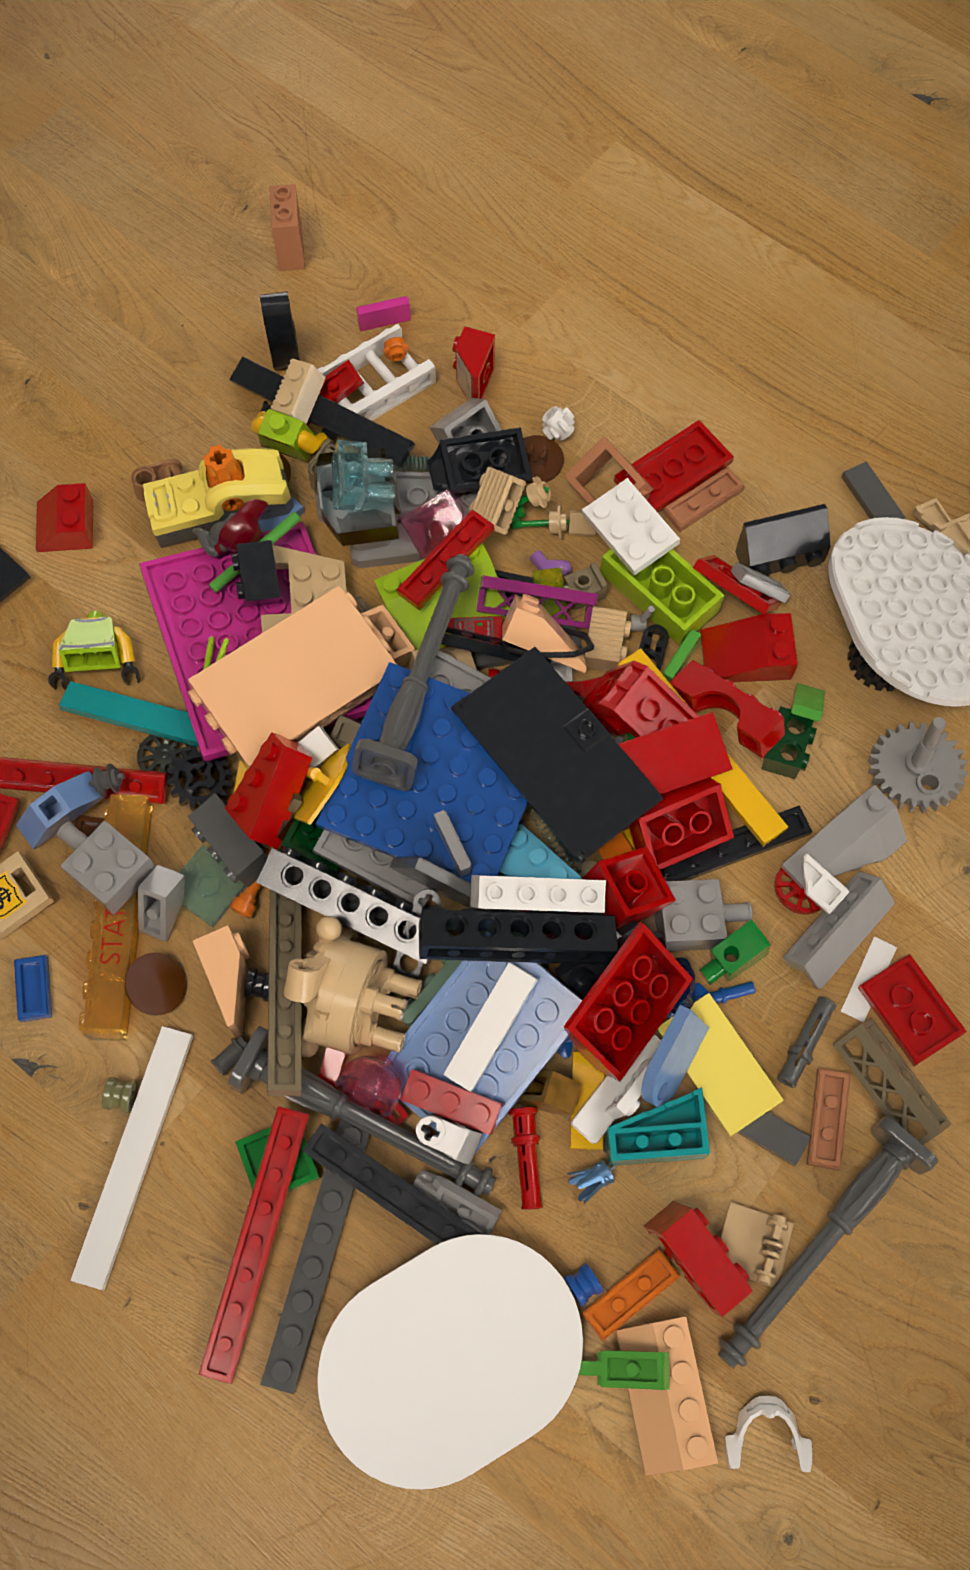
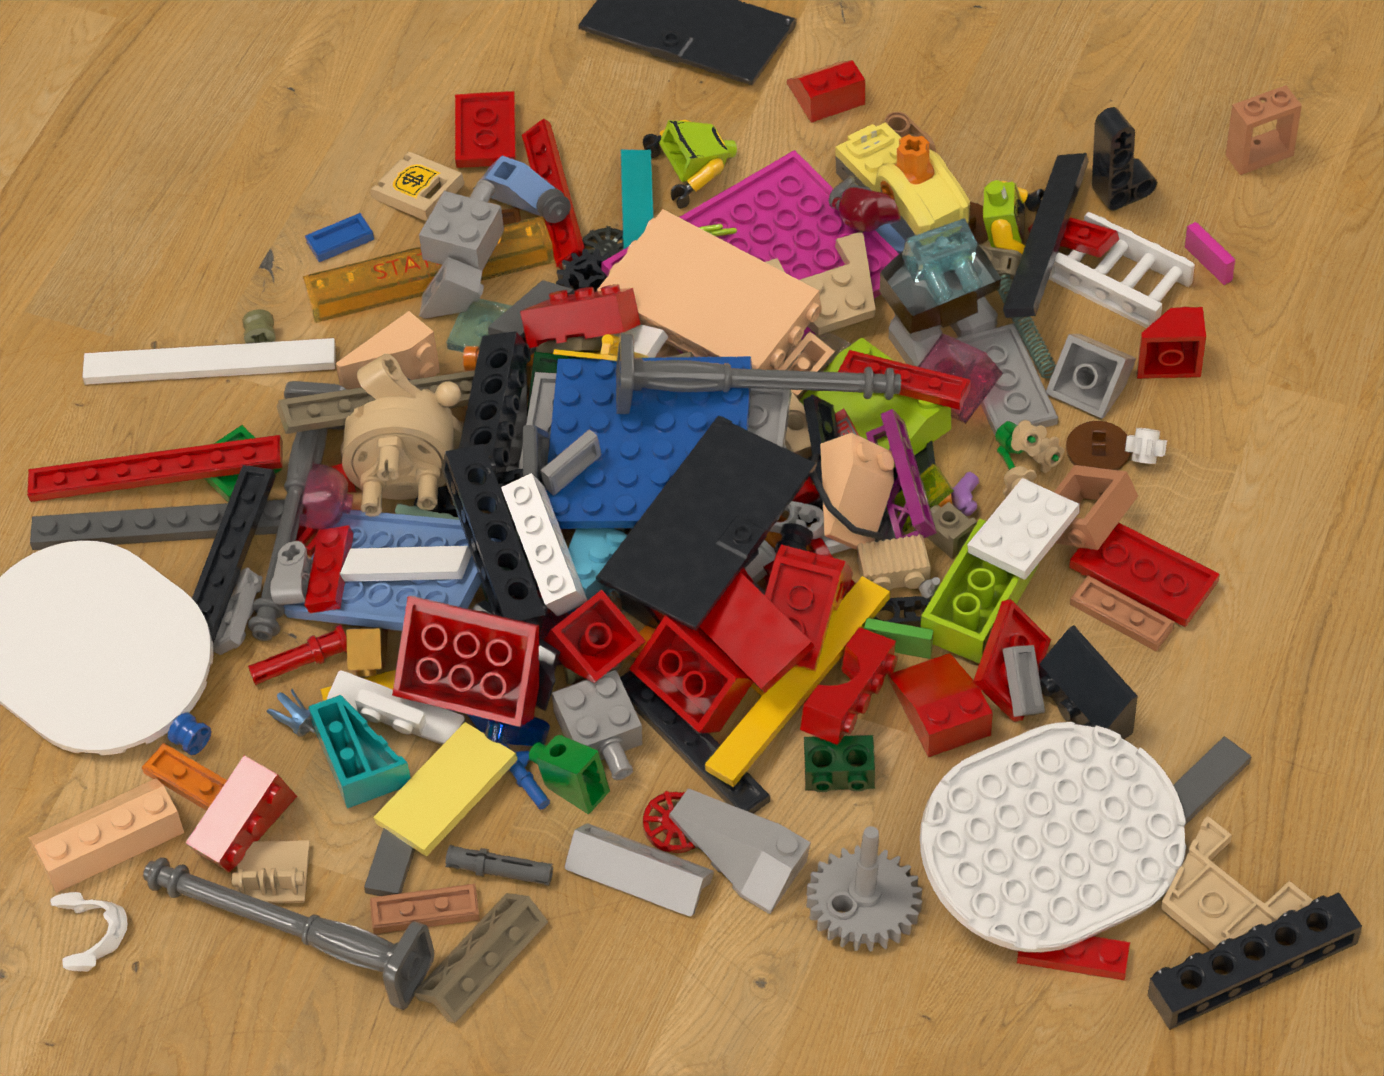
camera: 75 degrees right, 15 degrees down
reddish brown piece [124,953,186,1016] -> none
bright green bar [208,511,301,594] -> none
black brick [231,540,281,607] -> none
tan brick [271,359,326,424] -> none
orange plate [383,337,409,362] -> none
black slope [427,427,532,494] -> none
tan brick [469,467,526,535] -> none
bright green hinge [579,1350,670,1390] -> none
medium blue tile [641,1005,709,1107] -> none
bright green tile [791,683,825,721] -> none
white tile [802,853,850,914] -> none
white sticker [841,936,897,1022] -> none
red tile [858,954,967,1066] -> none

